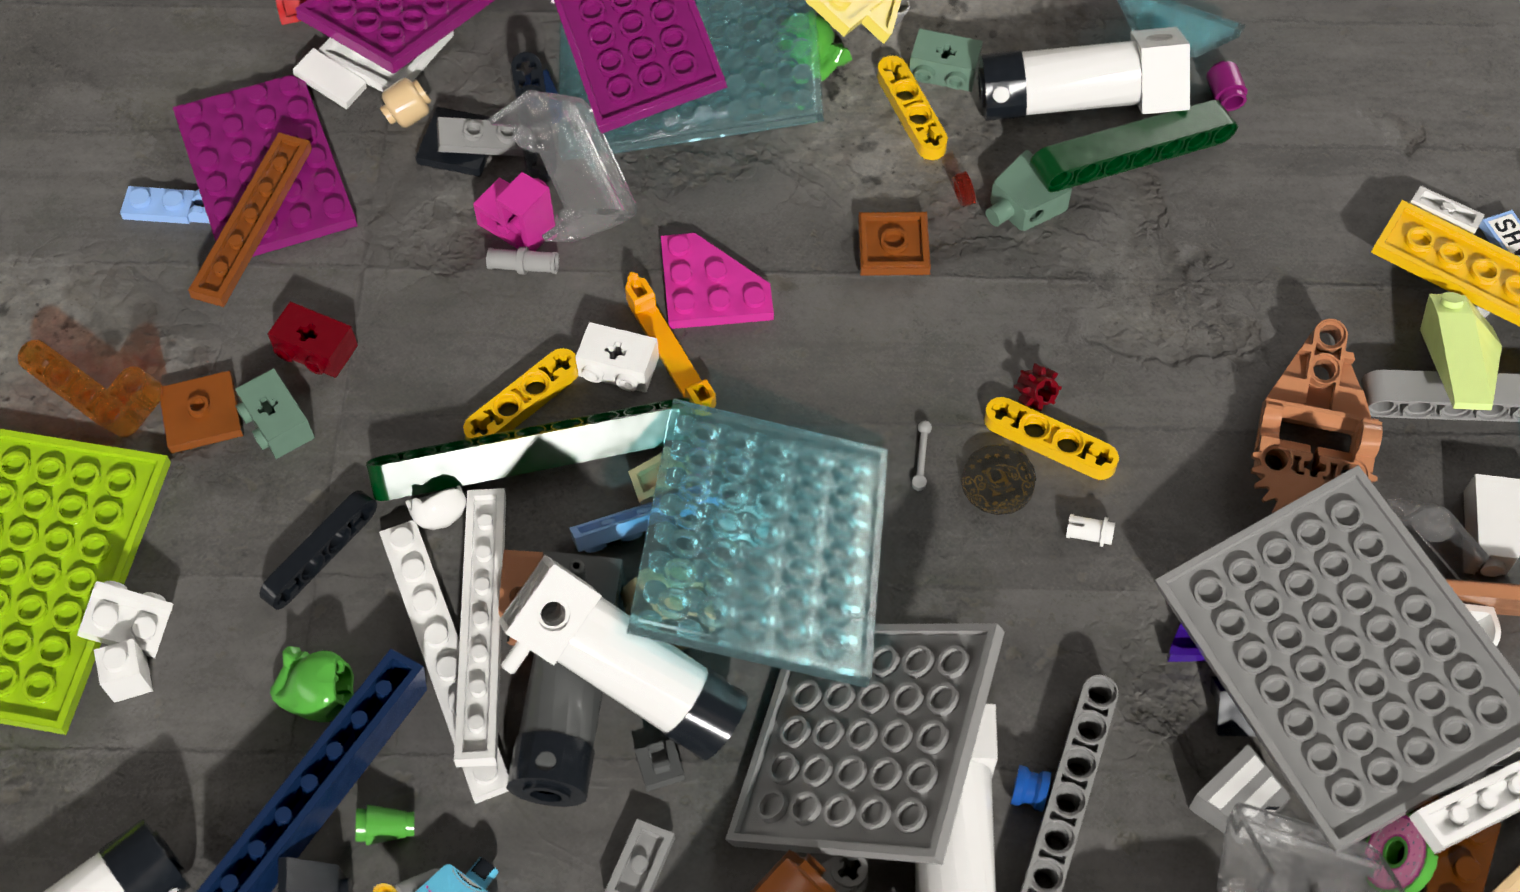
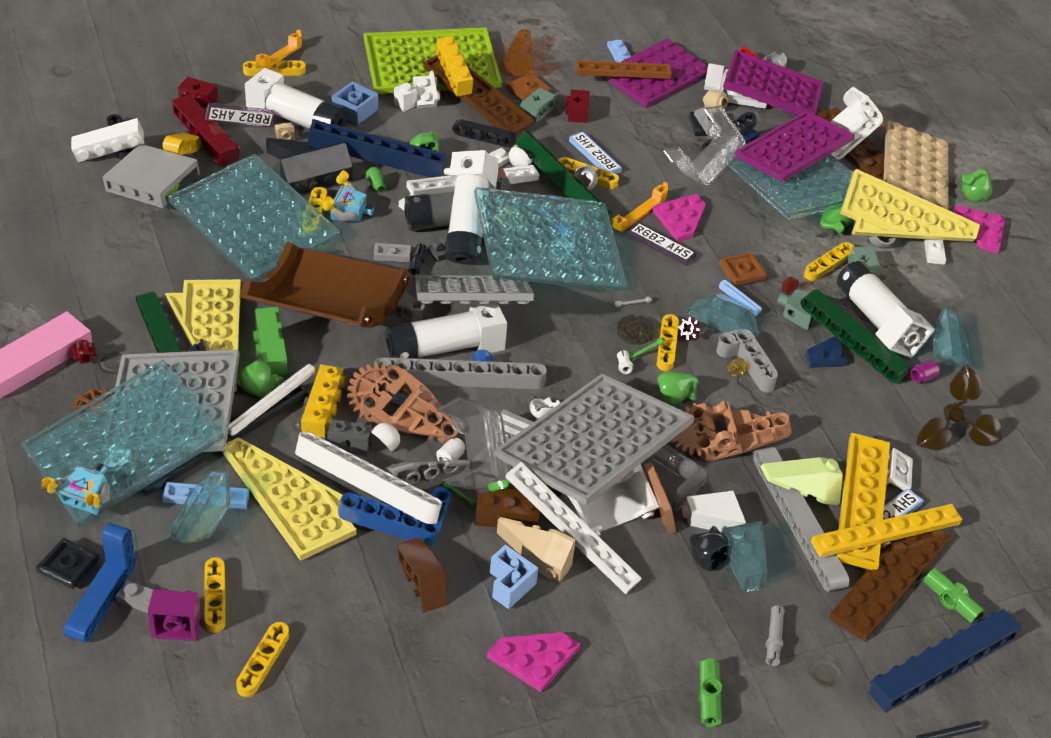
camera: 65 degrees right, 15 degrees down
dark pink brick [473,172,556,251] -> none
light grey pin [486,247,559,275] -> none
white brick [575,322,659,392] -> none
none -> medium blue brick [332,81,378,125]
none -> black axle [408,243,426,275]
none -> reddish brown plate [423,55,534,136]
none -> yellow brick [435,36,473,97]
none -> white hair [529,397,560,419]
none -> tile [569,132,622,174]
none -> light grey hair [573,165,598,190]
none -> tile [628,222,697,266]
none -> bright green hinge [629,338,664,361]
none -> bright green piece [657,371,698,406]
none -> clear light blue wedge [686,293,759,338]
none -> light grey beam [716,329,778,392]
none -> light blue axle [719,280,762,316]
none -> clear yellow tile [727,358,747,376]
none -> dark blue wing [805,336,847,368]
none -> dark brown plant [916,365,1002,450]

